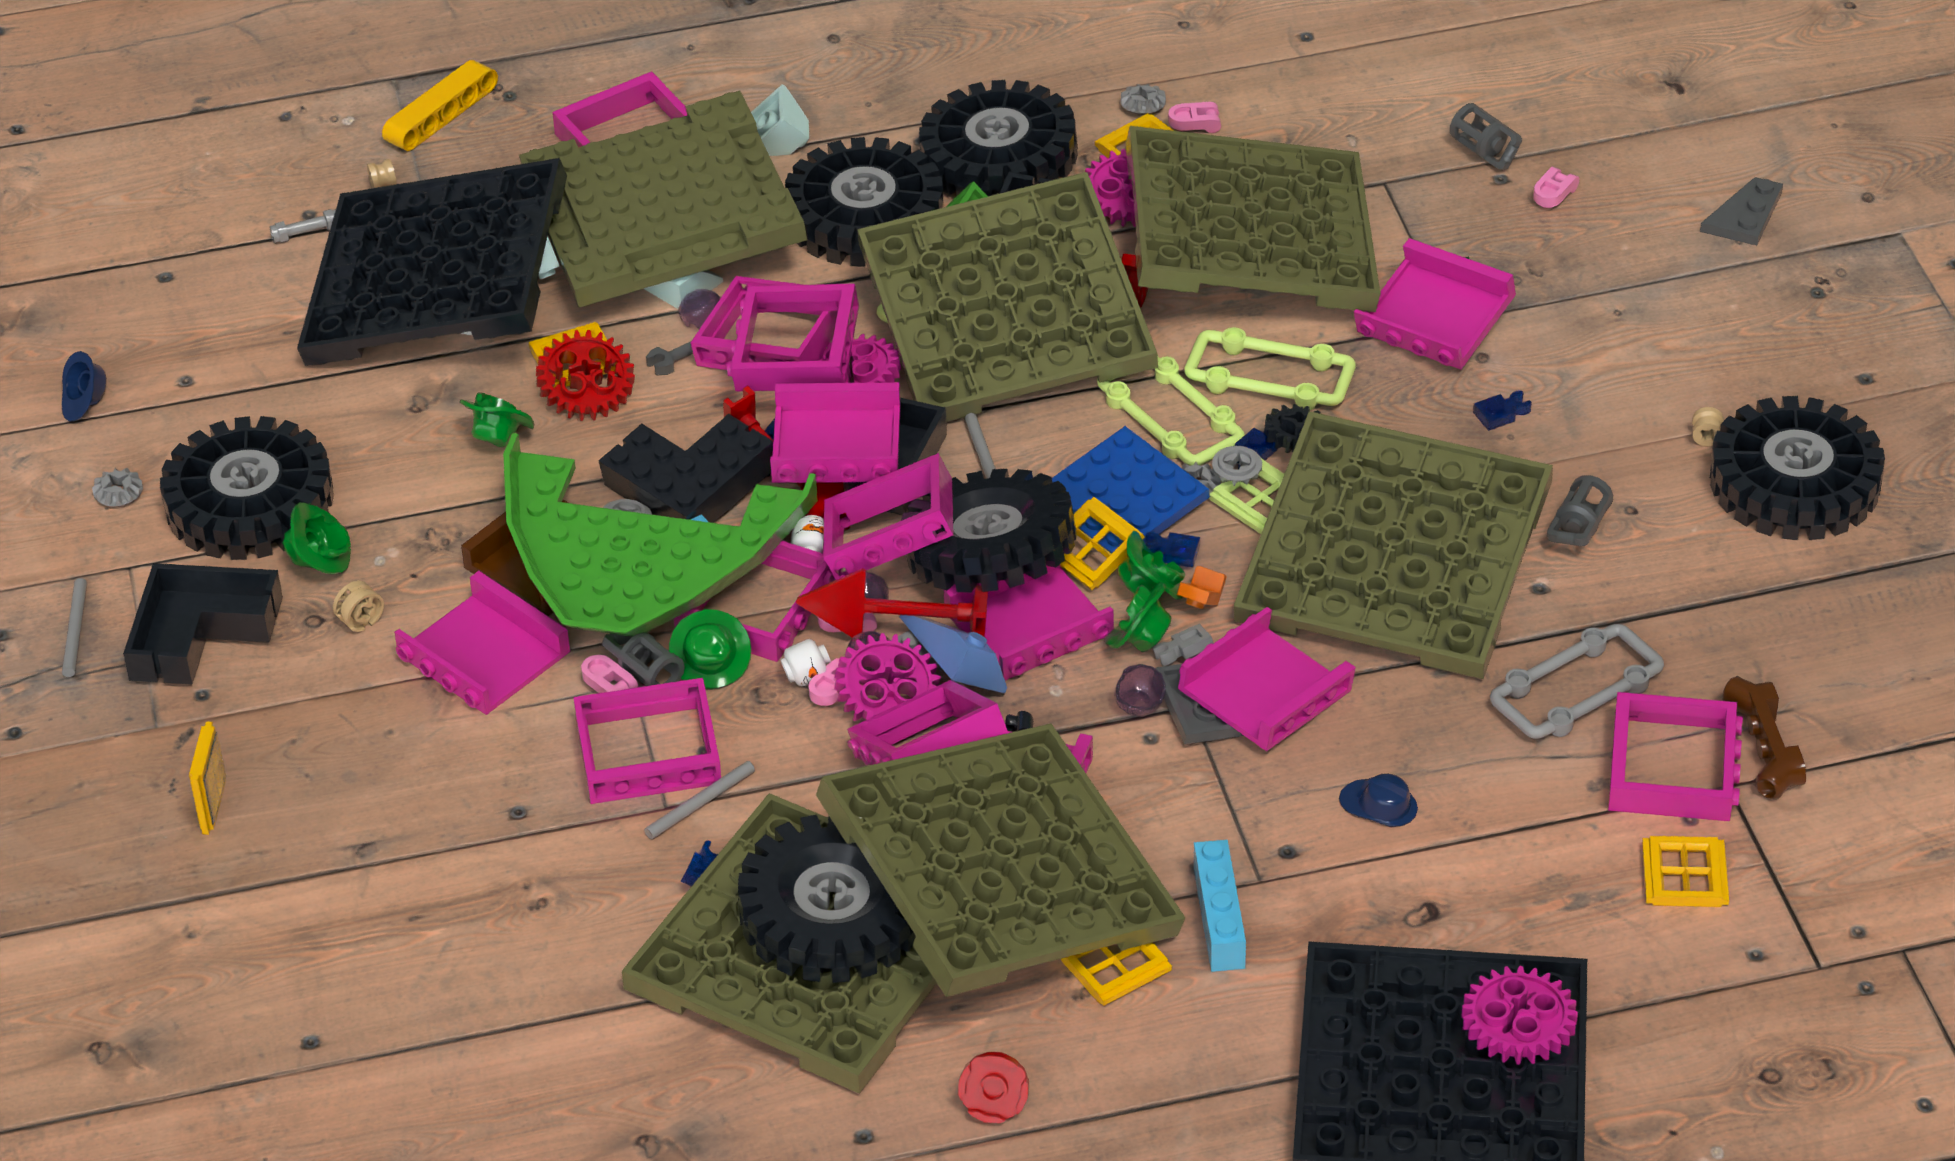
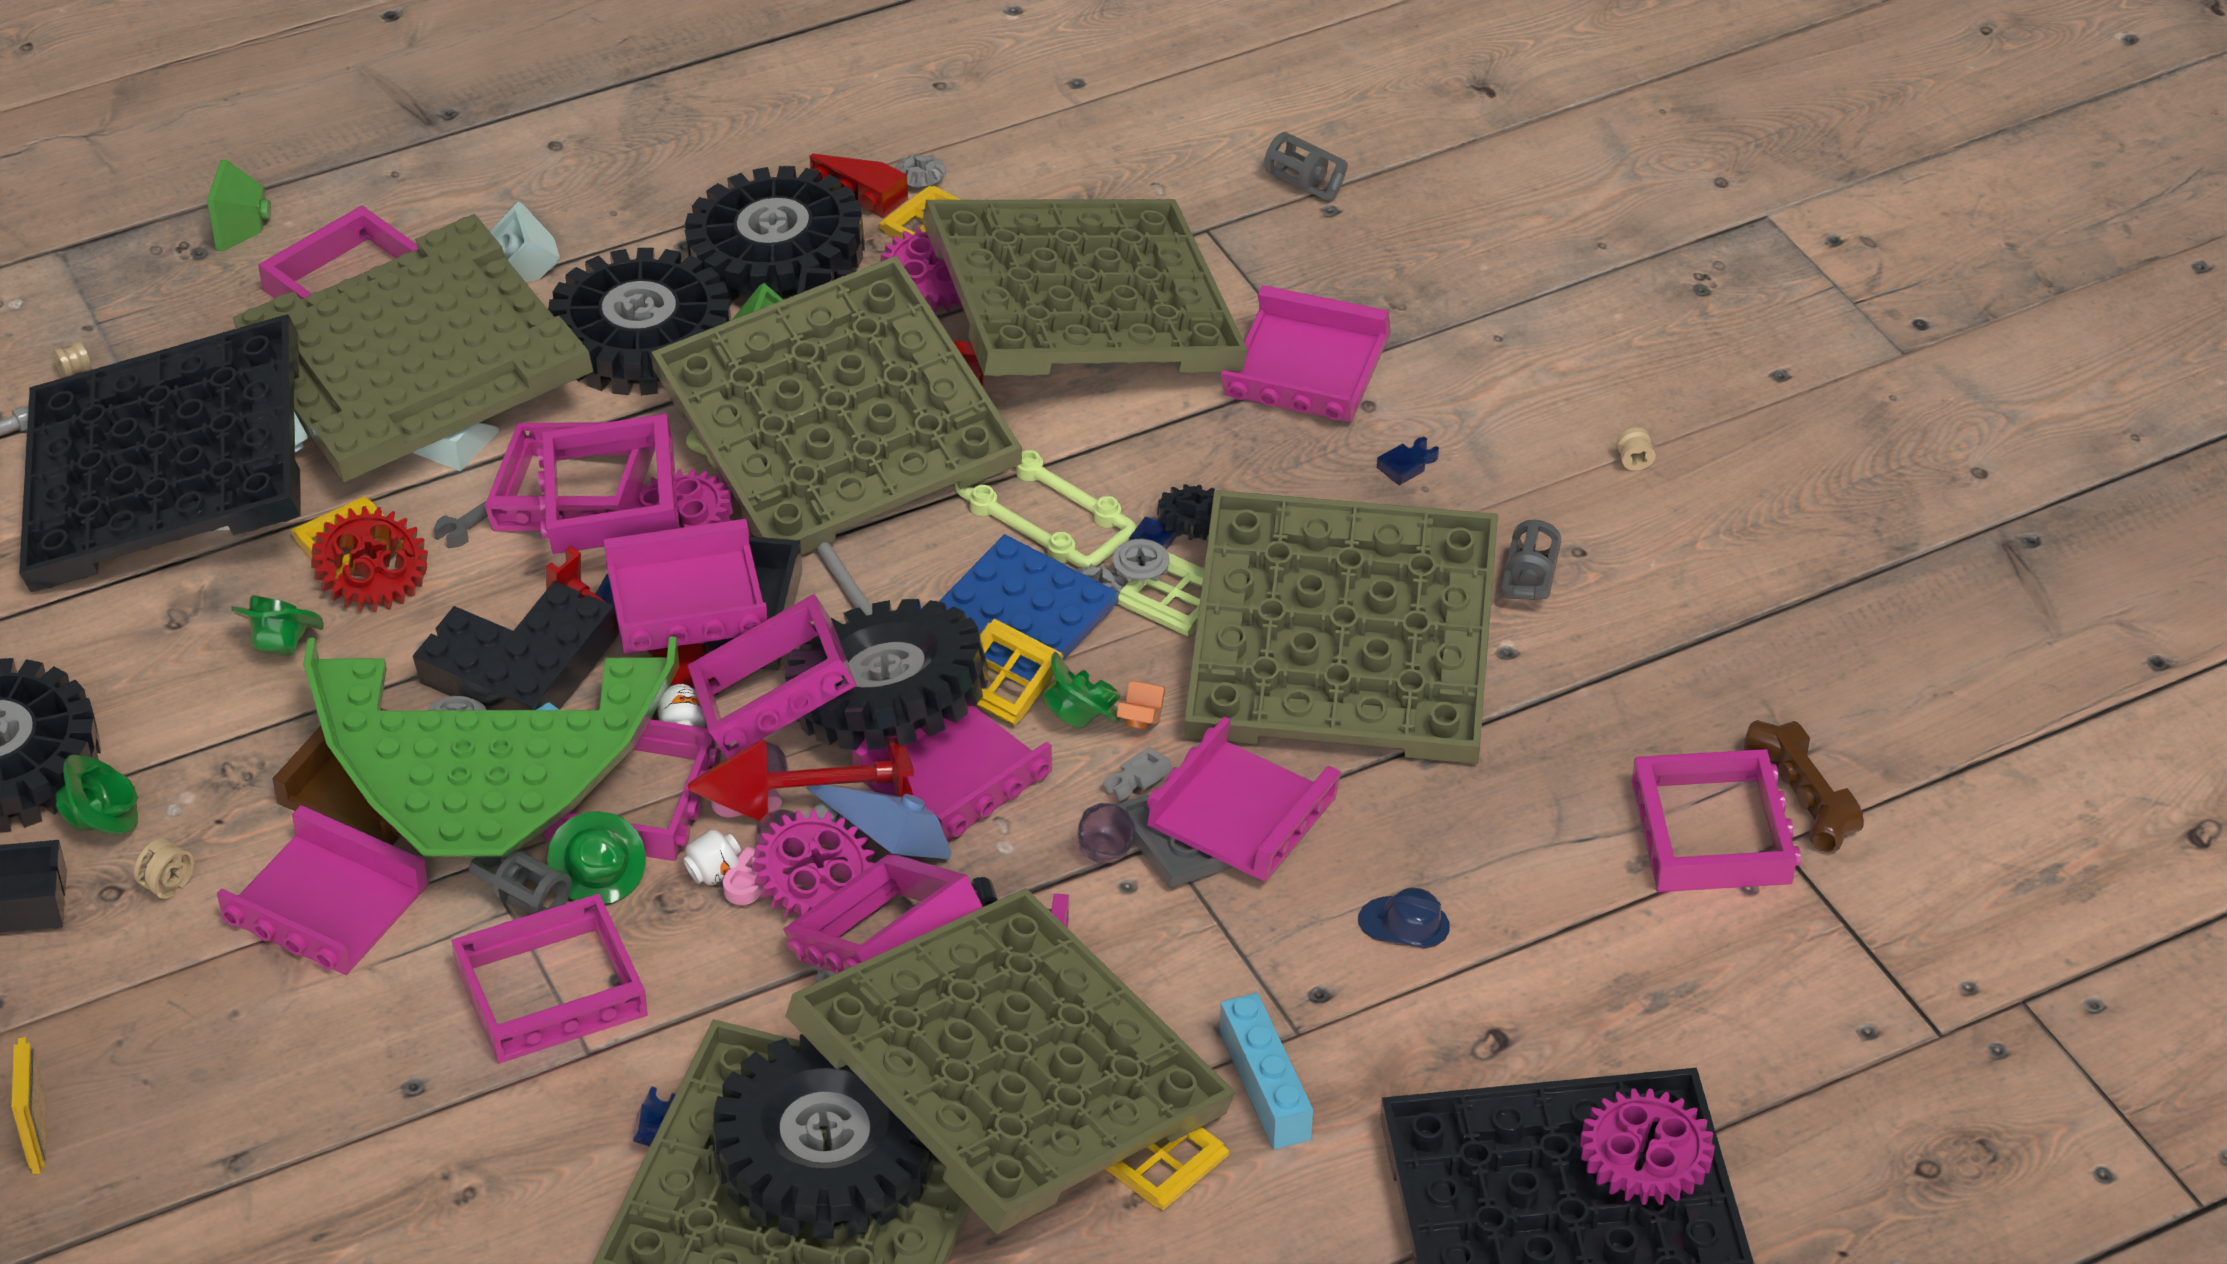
camera: 15 degrees left, 0 degrees up
yellow beam [382,60,498,151] -> none
bright pink plate [581,655,638,693] -> none
light grey bar [644,761,755,840] -> none
clear purple hair [678,289,720,329] -> none
green hat [1104,582,1172,652] -> none
clear blue plate [1146,532,1200,568] -> none
bright pink plate [1168,102,1221,133] -> none
yellowish green bar [1184,327,1356,411] -> none
light grey bar [1490,624,1664,739] -> none
bright pink plate [1533,167,1579,208] -> none
yellow piece [1642,836,1729,907] -> none
dark grey wing [1700,177,1783,246] -> none
black wheel [1709,396,1885,540] -> none
none -> bright green slope [207,160,271,251]
none -> red slope [809,153,908,218]

